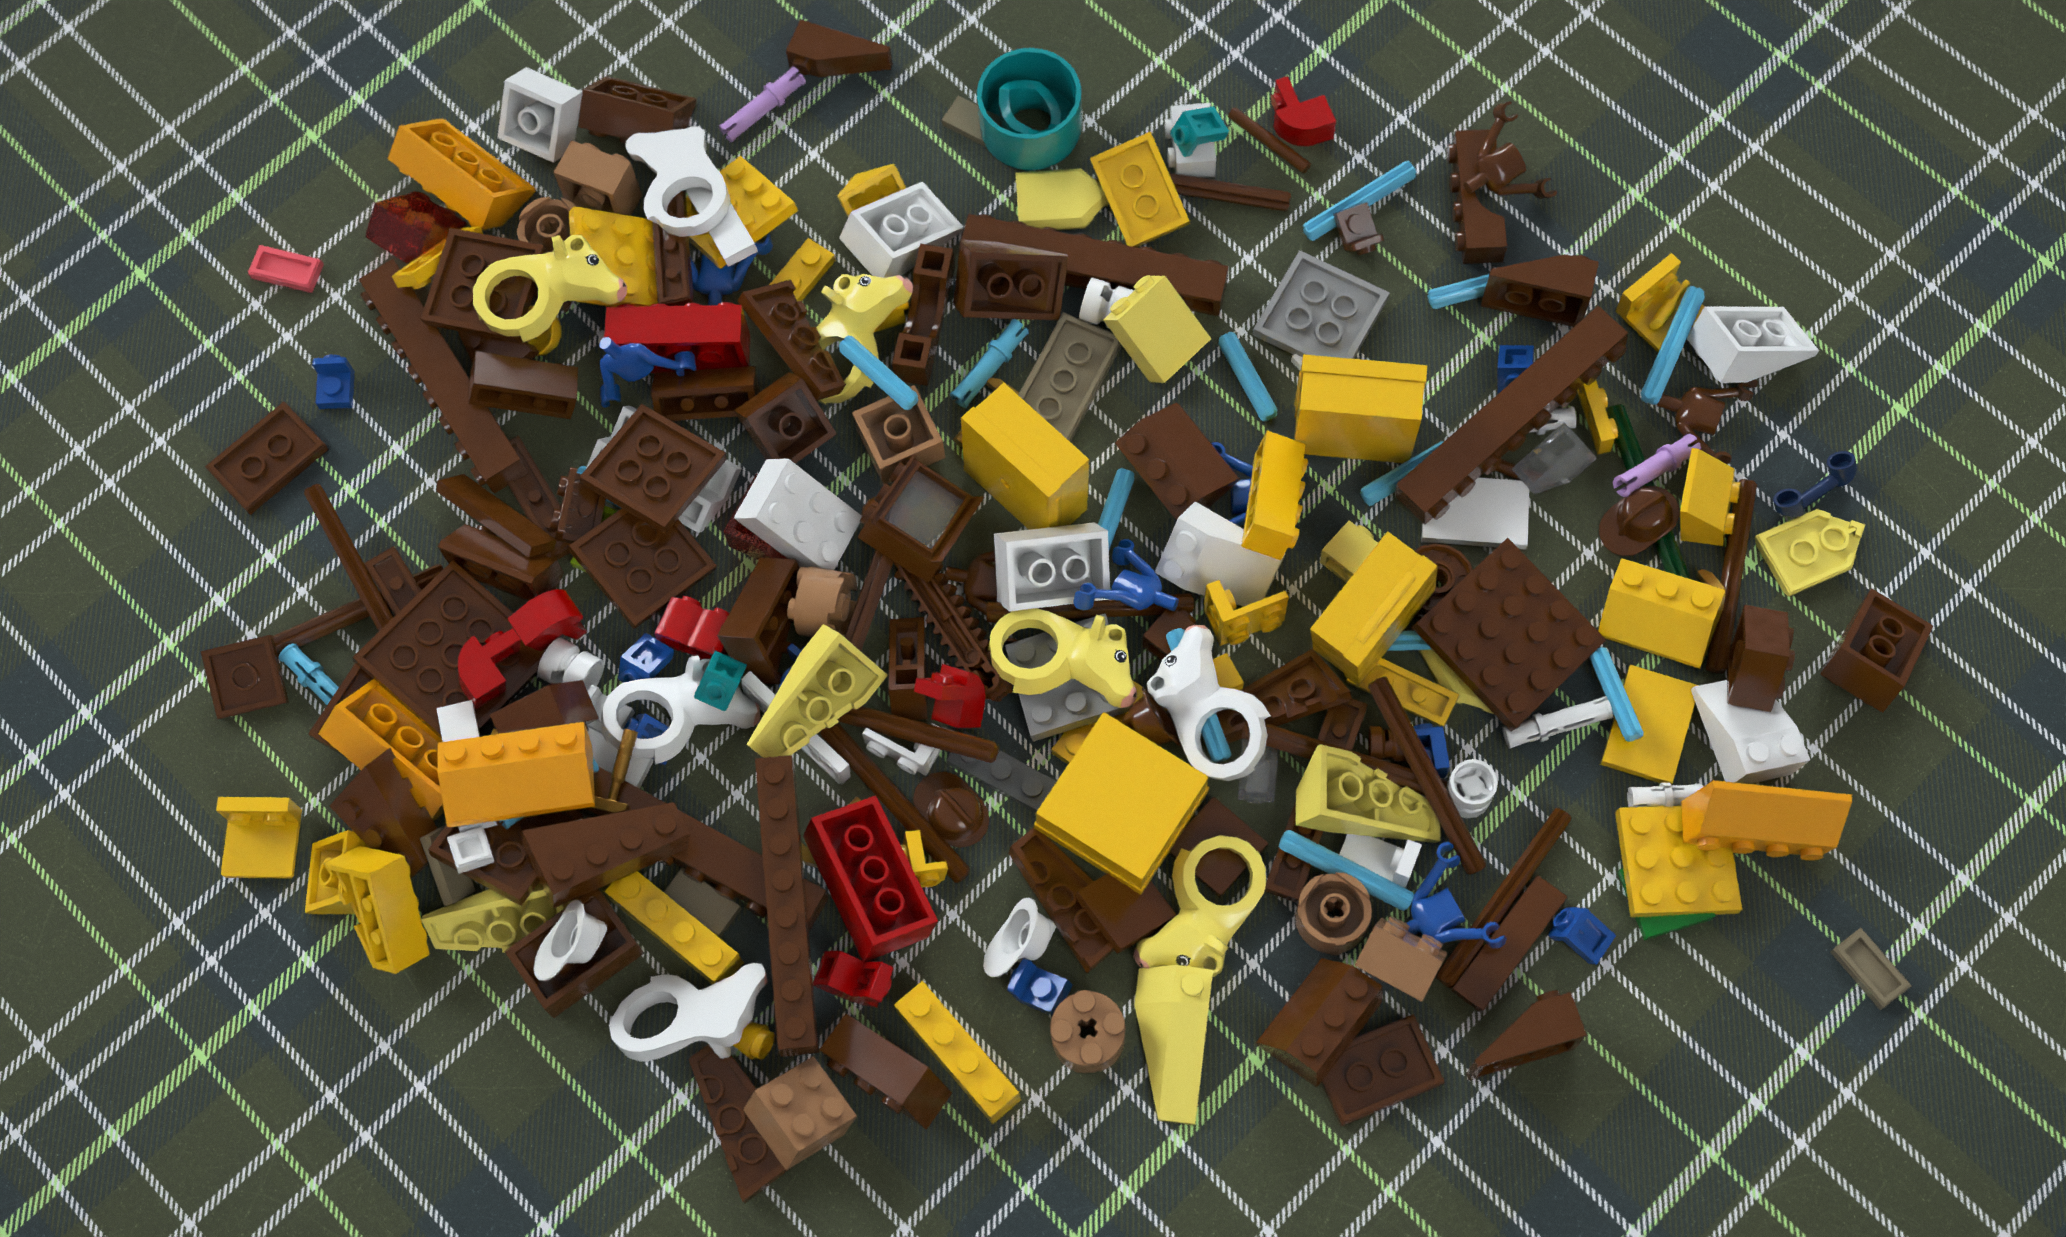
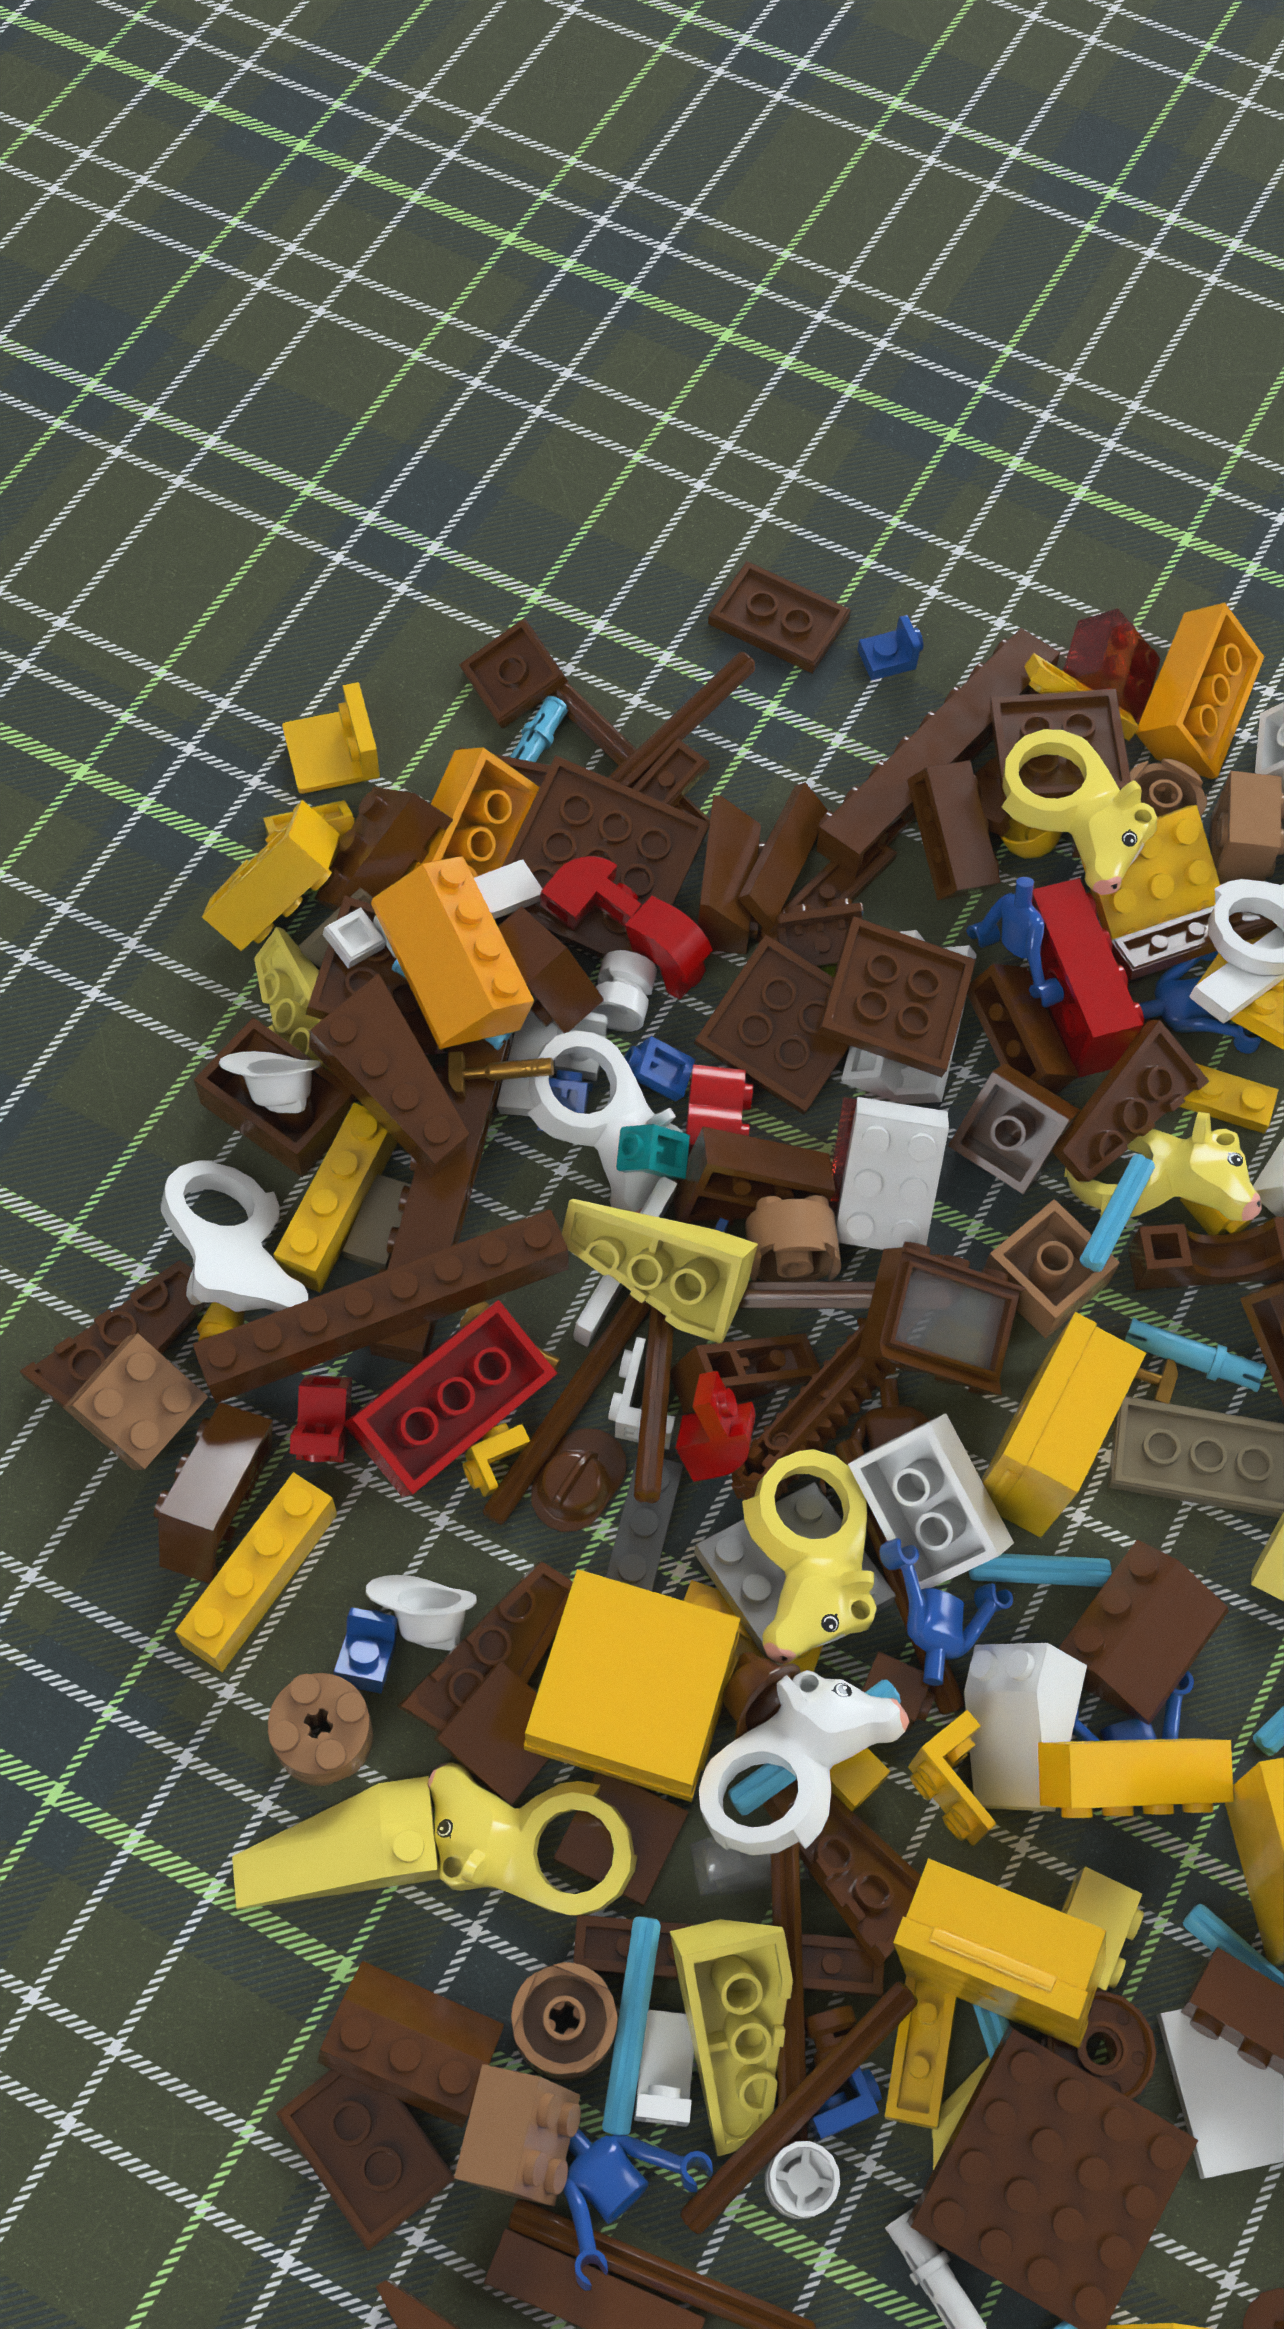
camera: 65 degrees right, 5 degrees down
coral tile [248,245,324,293] -> none

